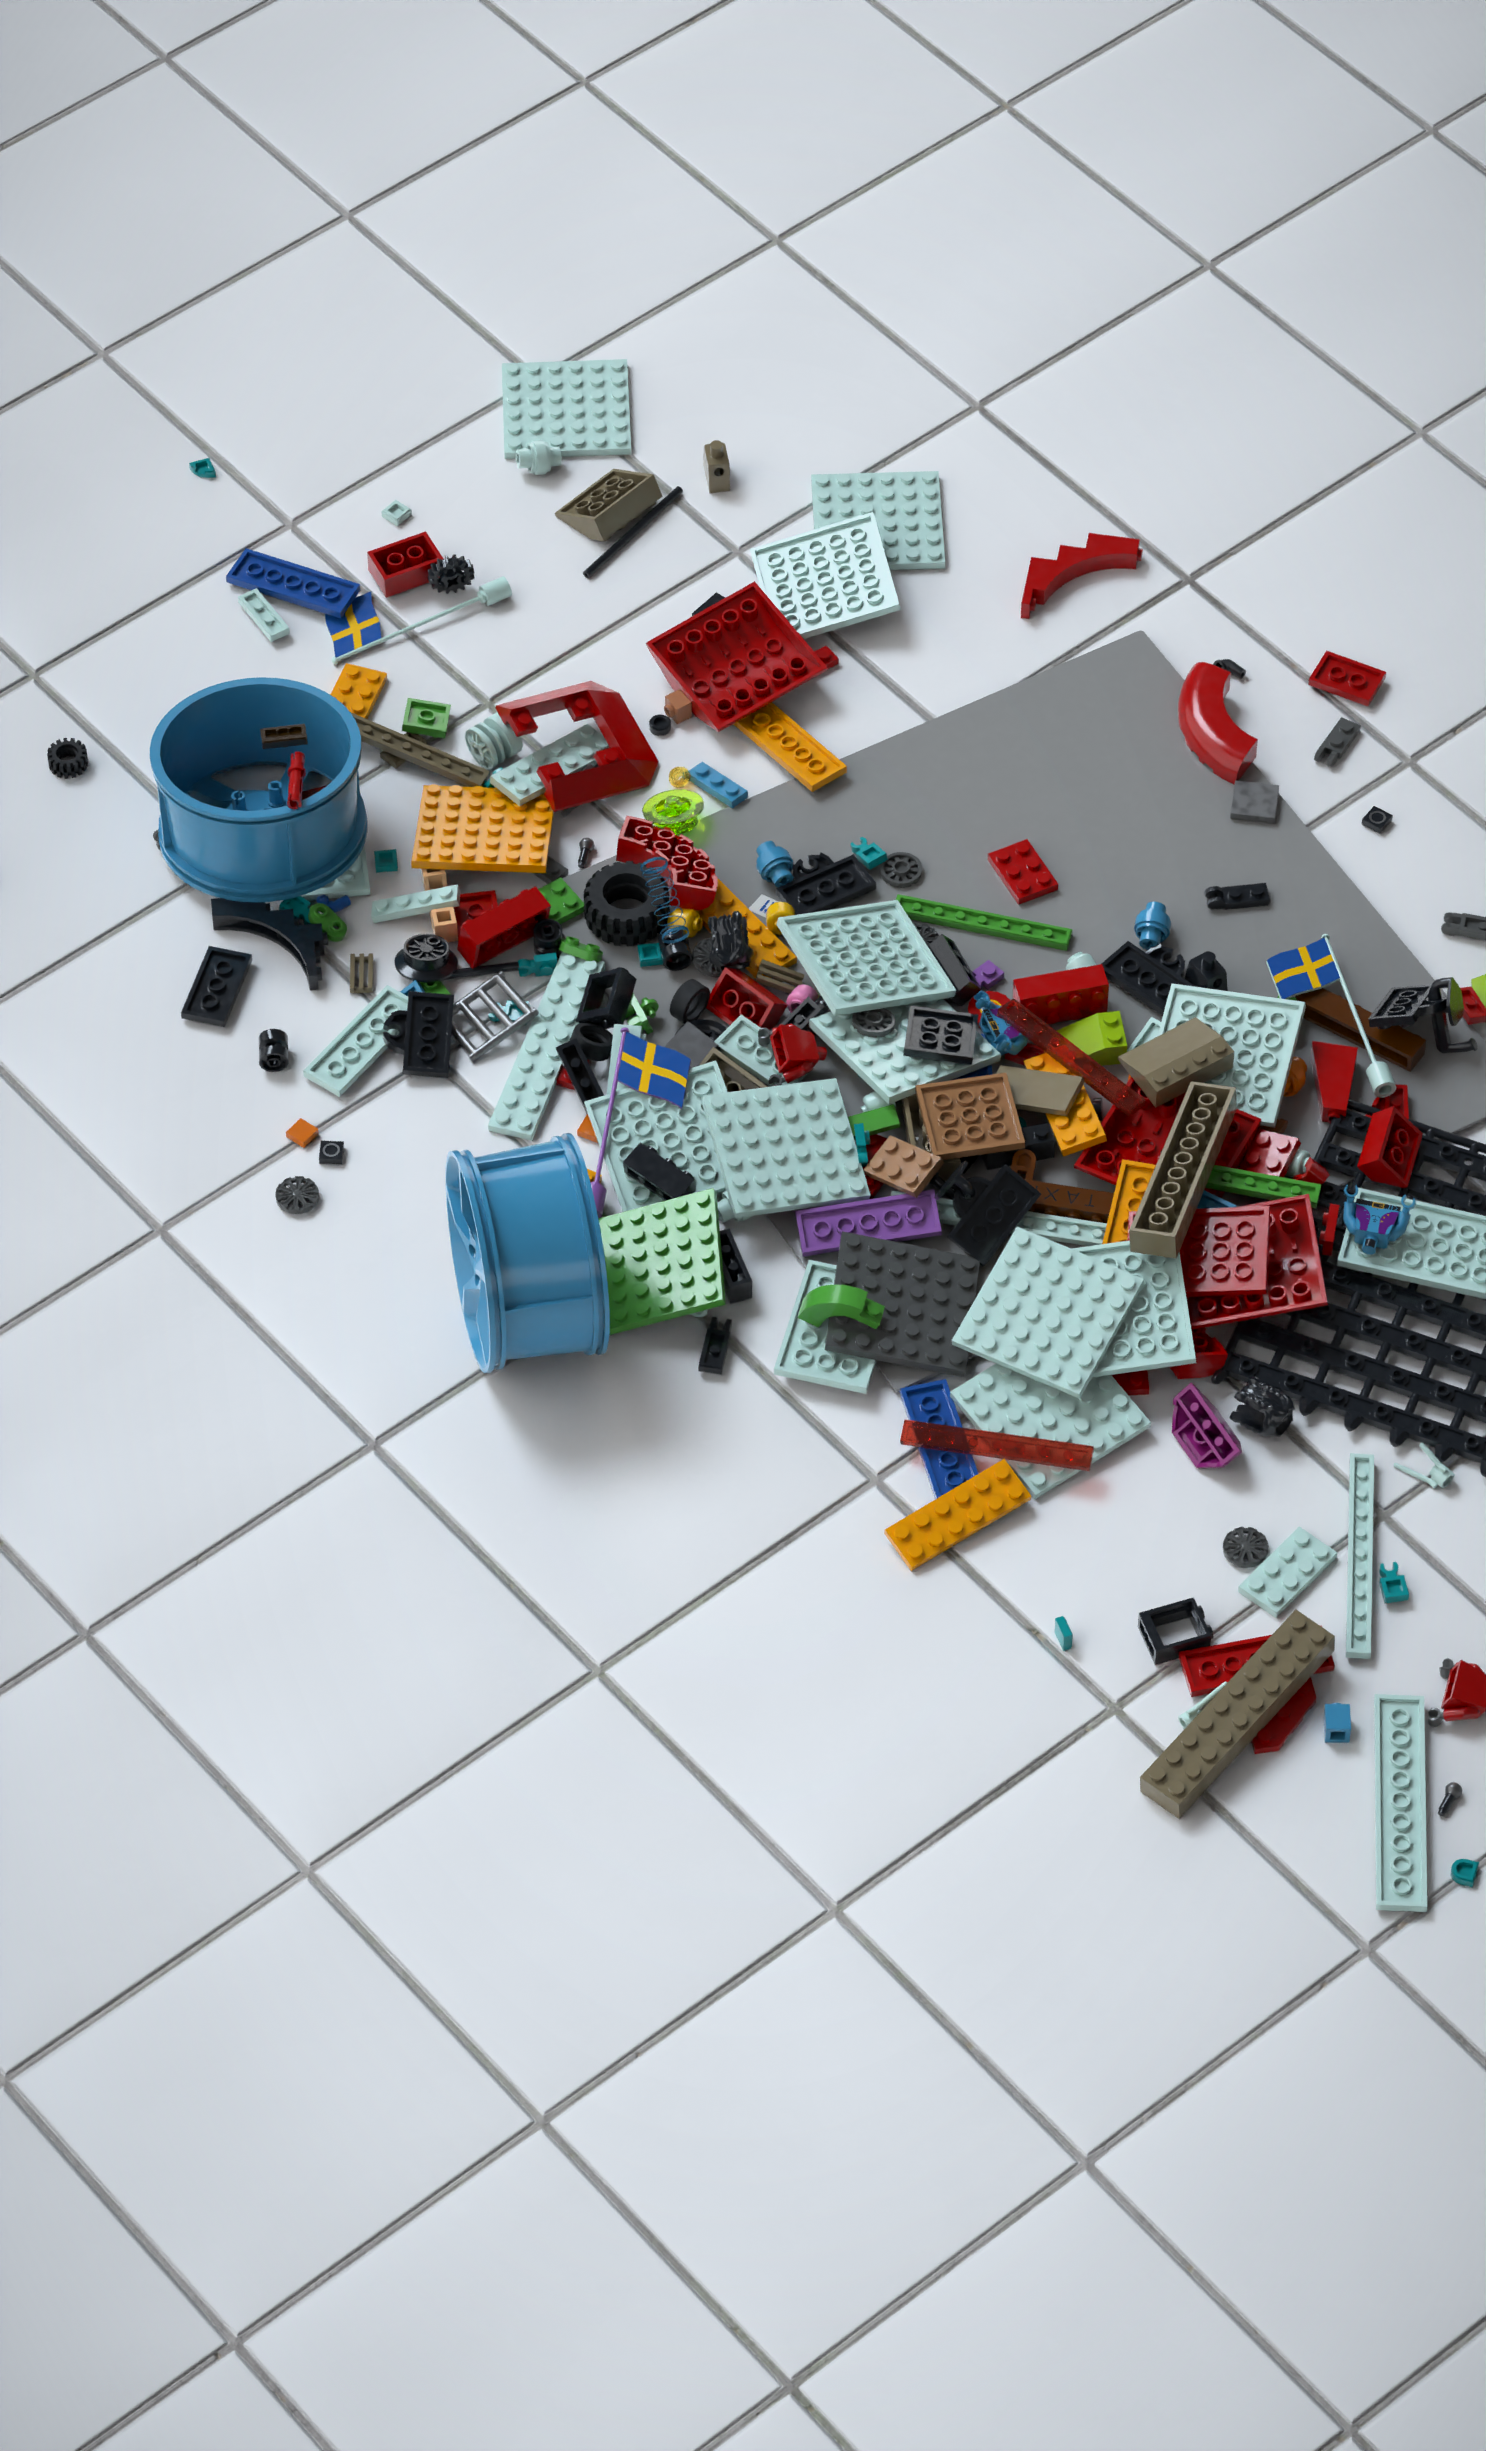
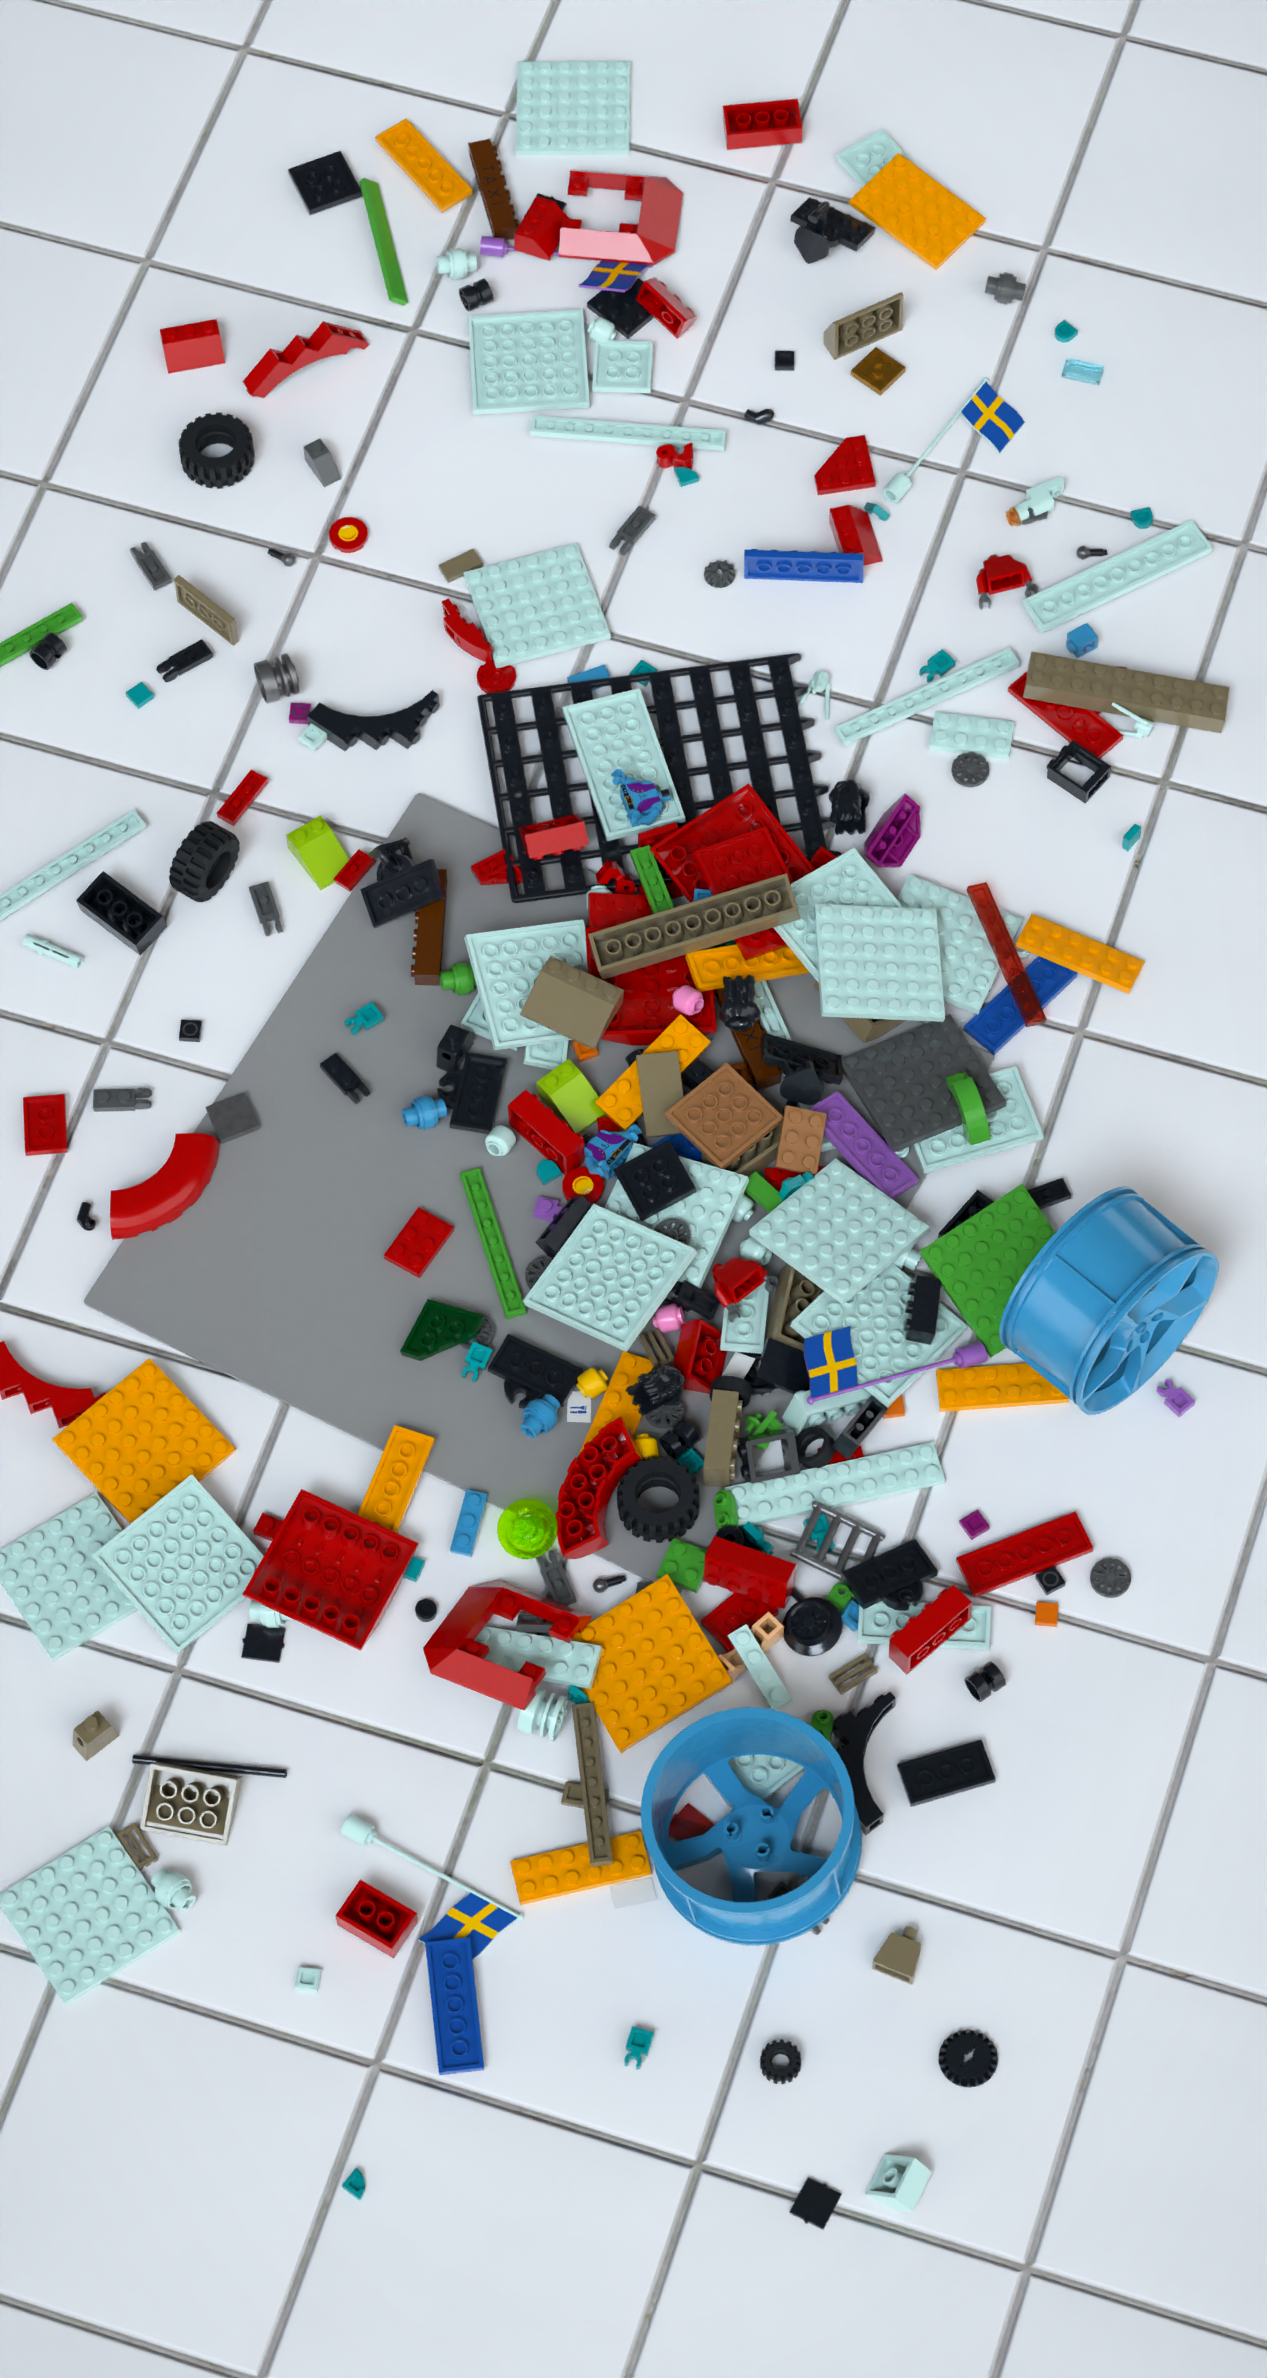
camera: 120 degrees left, 10 degrees up
light aqua plate [238,588,290,642] -> none
dark brown plate [260,724,308,749] -> none
red pin [287,752,306,809] -> none
bright green plate [402,698,451,738] -> none
black gear [427,554,475,594] -> none
dark azure piece [640,857,689,943] -> none
nougat plate [664,689,692,724] -> none
clear yellow plate [669,766,691,788] -> none
clear red tile [997,998,1146,1117] -> none
flag [1266,934,1396,1098] -> none
red slope [1310,1041,1358,1123] -> none
none -> light orange plate [52,1358,236,1524]
none -> dark tan tile [116,1823,158,1871]
none -> teal plate [345,1002,384,1035]
none -> dark green plate [400,1299,485,1361]
none -> teal tile [404,1556,425,1582]
none -> dark grey hinge [535,1550,577,1606]
none -> teal plate [624,2026,654,2070]
none -> bright pink head [673,985,704,1016]
none -> dark tan brick [703,1389,743,1488]
none -> black piece [719,975,761,1032]
none -> white sticker [722,1352,755,1379]
none -> dark tan torso [872,1926,921,1985]
none -> red brick [889,1584,972,1675]
none -> red plate [956,1511,1094,1598]
none -> magenta tile [959,1510,990,1540]
none -> medium lavender plate [1156,1379,1195,1417]

